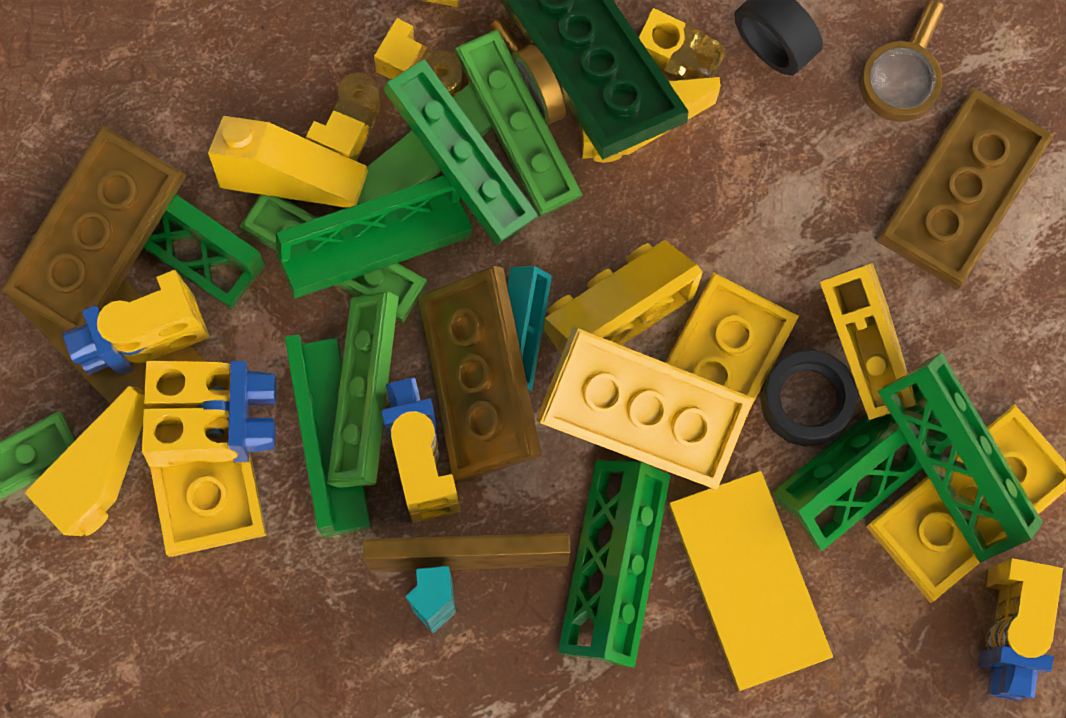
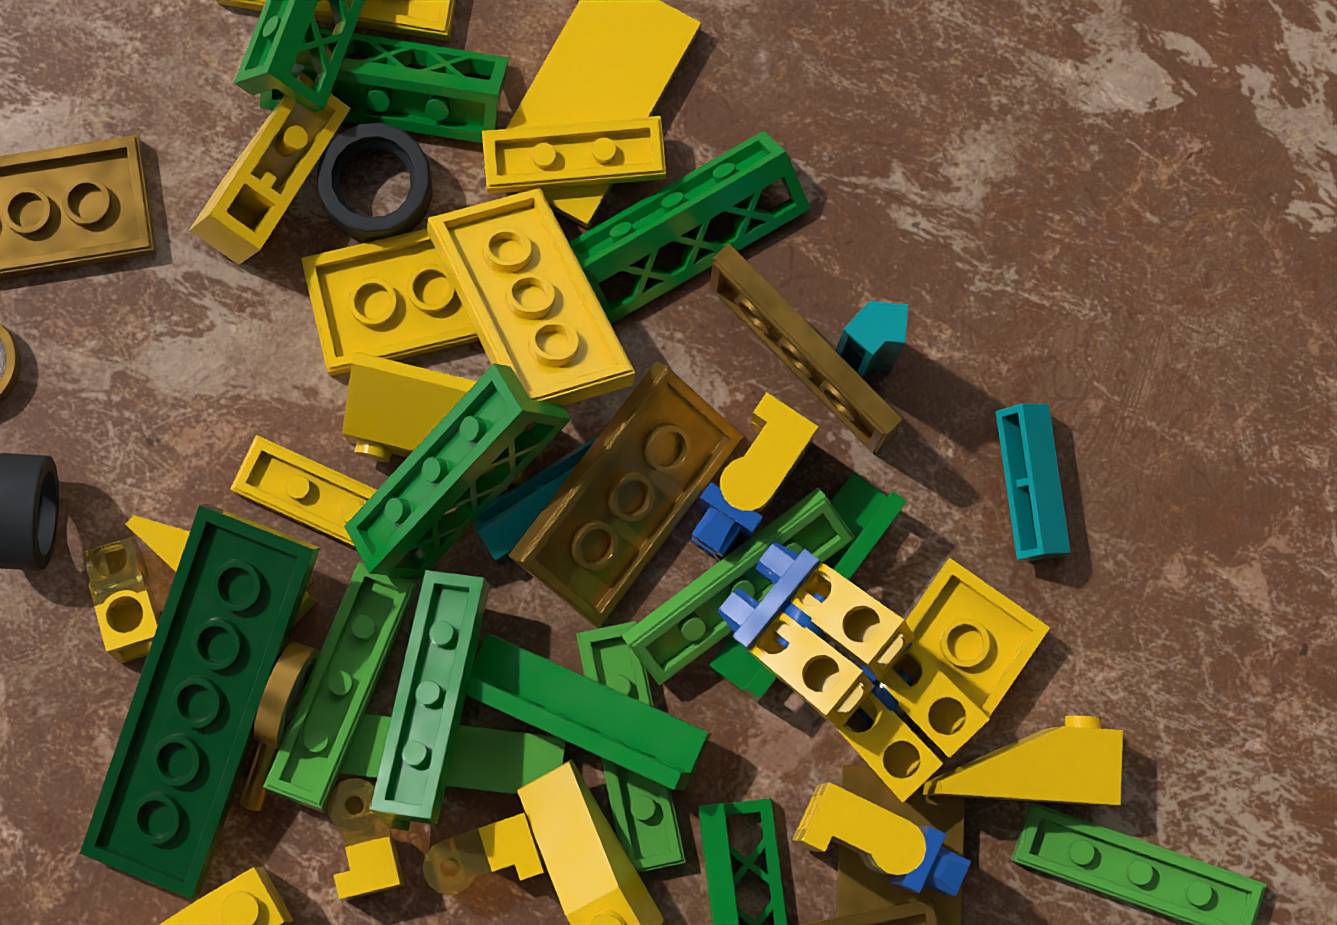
camera: 135 degrees left, 5 degrees up
none -> yellow tile [230,435,377,548]
none -> green fence [344,363,571,579]
none -> yellow tile [482,116,666,194]
none -> yellow hips [718,542,915,730]
none -> teal piece [996,403,1071,562]

